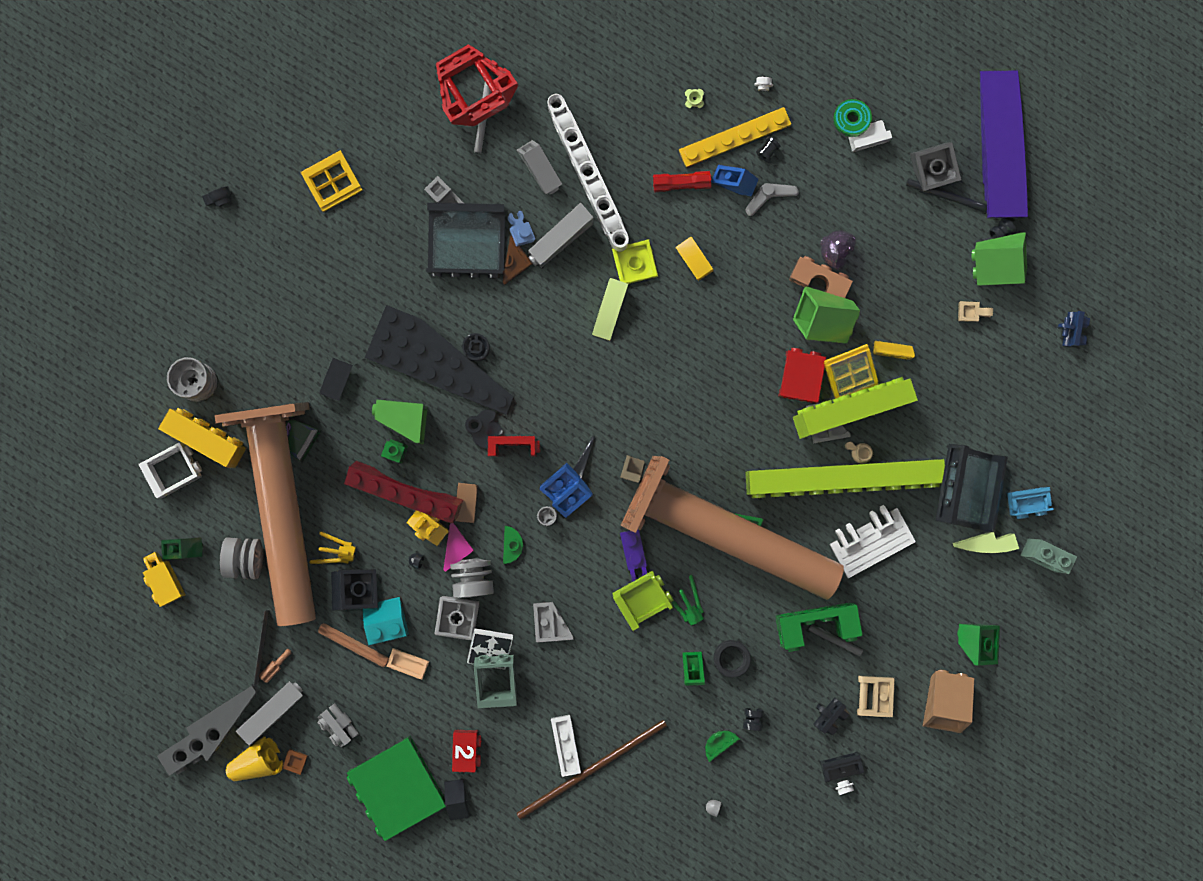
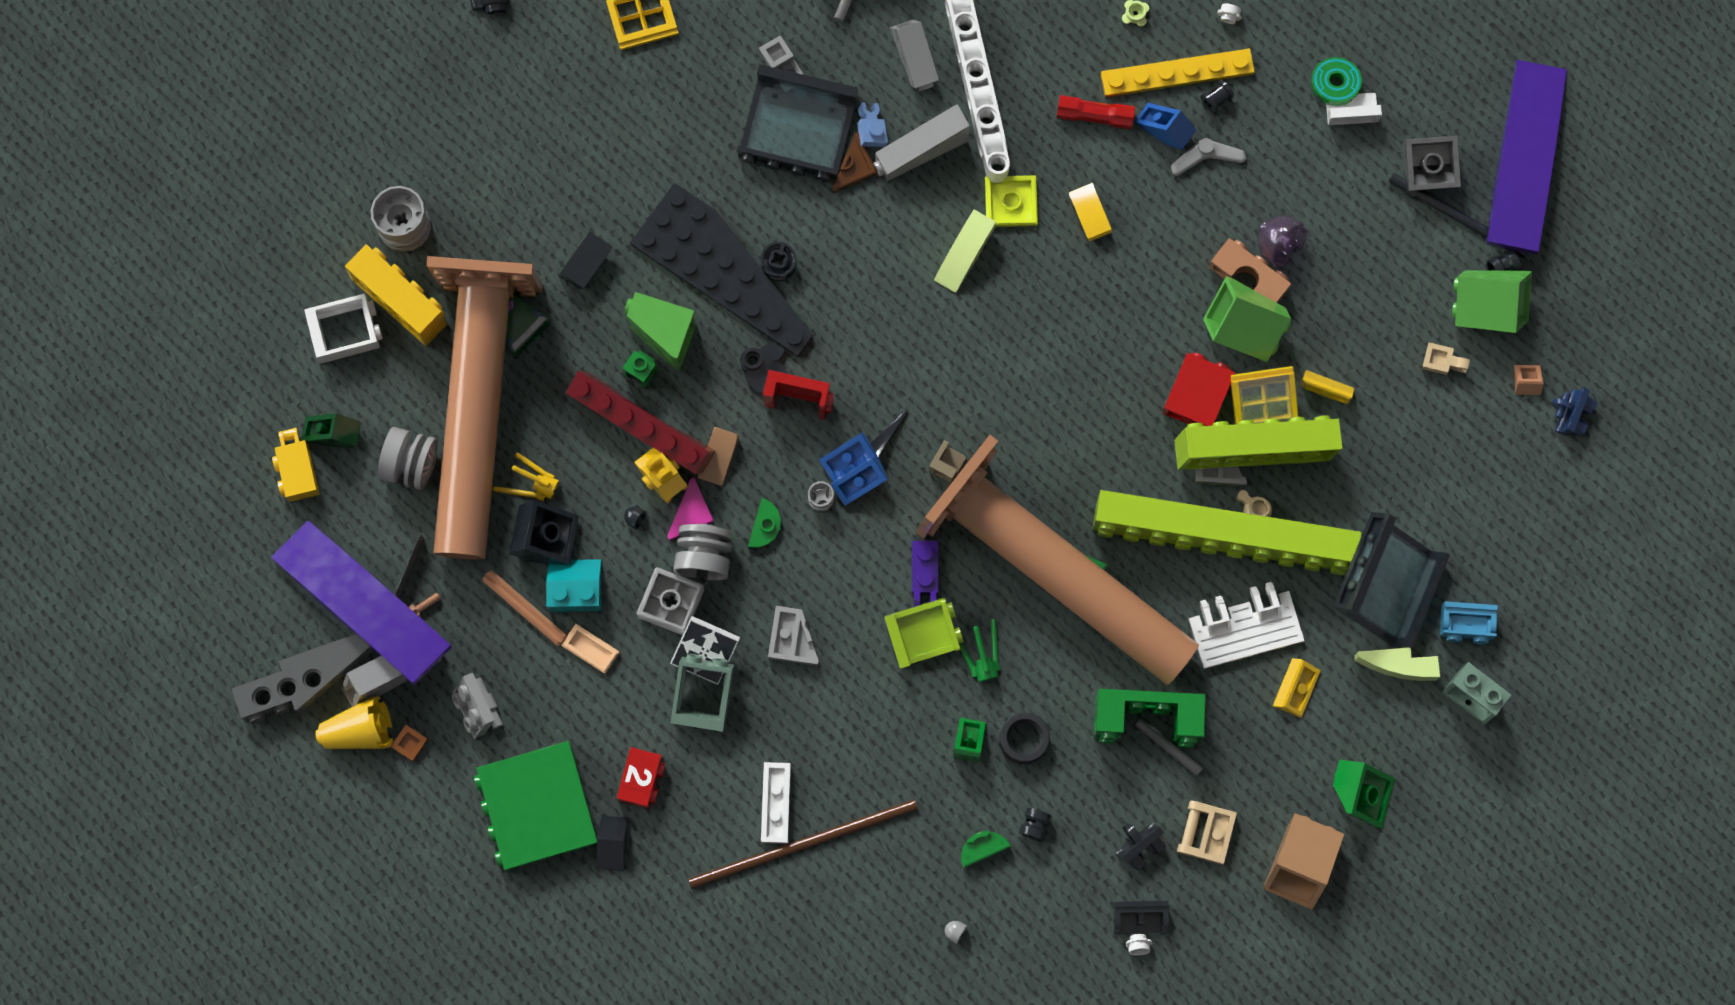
camera: 15 degrees right, 10 degrees down
none -> dark purple slope [271,521,452,685]
none -> yellow slope [1273,658,1321,718]
none -> nougat slope [1514,365,1544,395]

